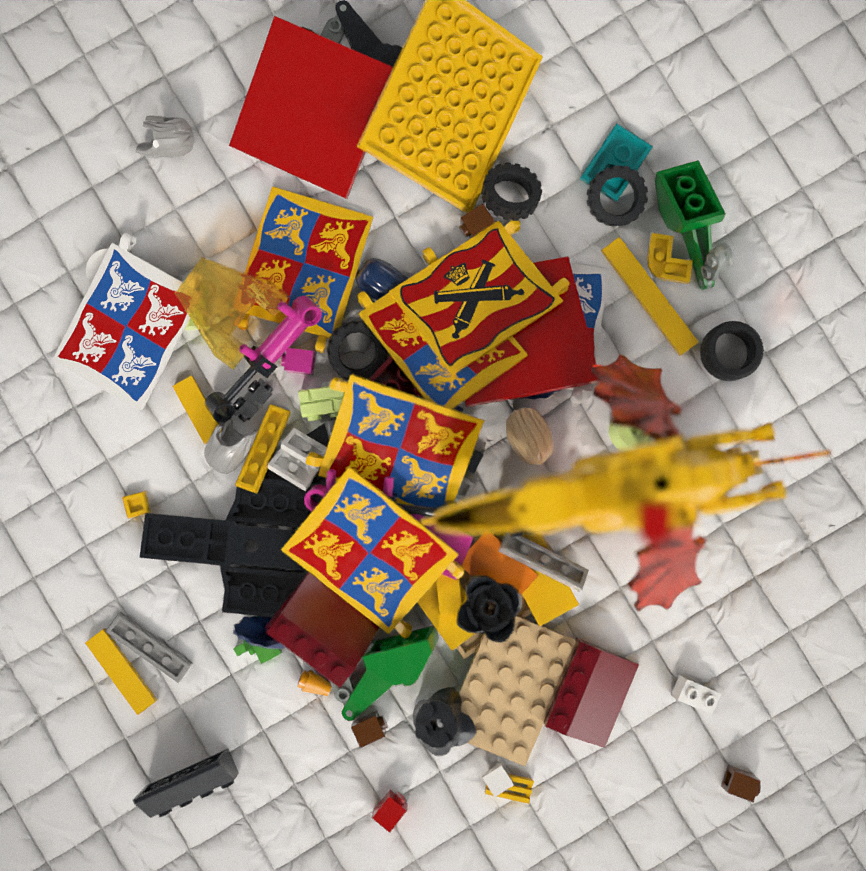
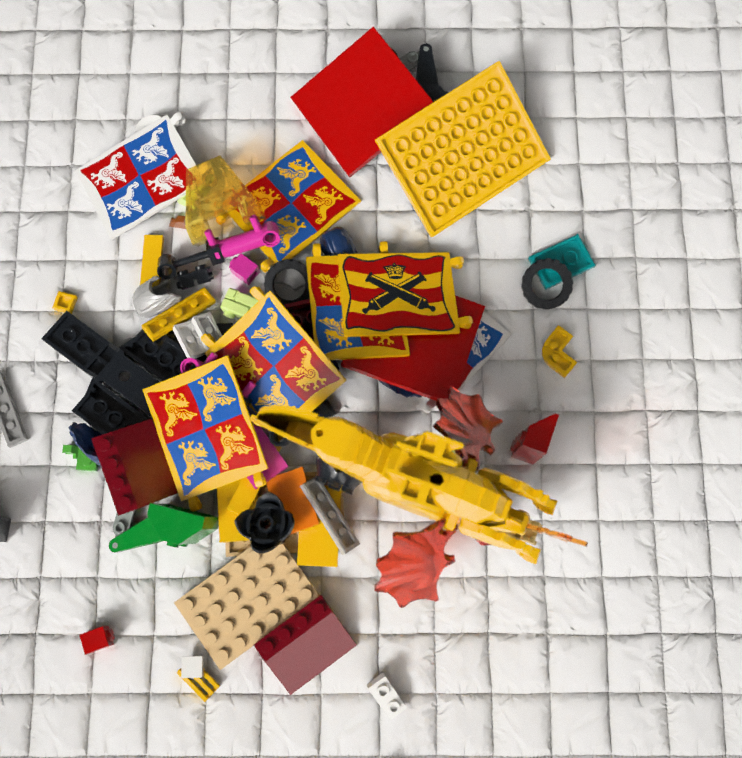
camera: 30 degrees right, 10 degrees down
light grey hair [136,116,195,158] -> none
light orange cone [297,670,332,696] -> none
reddish brown brick [351,711,388,748] -> none
black brick [413,687,477,756] -> none
reddish brown brick [459,204,495,239] -> none
black tyre [481,162,542,221] -> none
tan hair [506,408,553,465] -> none
yellow tile [601,237,699,356] -> none
red brick [639,503,671,545] -> none
green slope [655,160,733,290] -> none
black tyre [700,321,764,381] -> none
none -> tile [169,215,189,229]
none -> red slope [510,413,559,465]

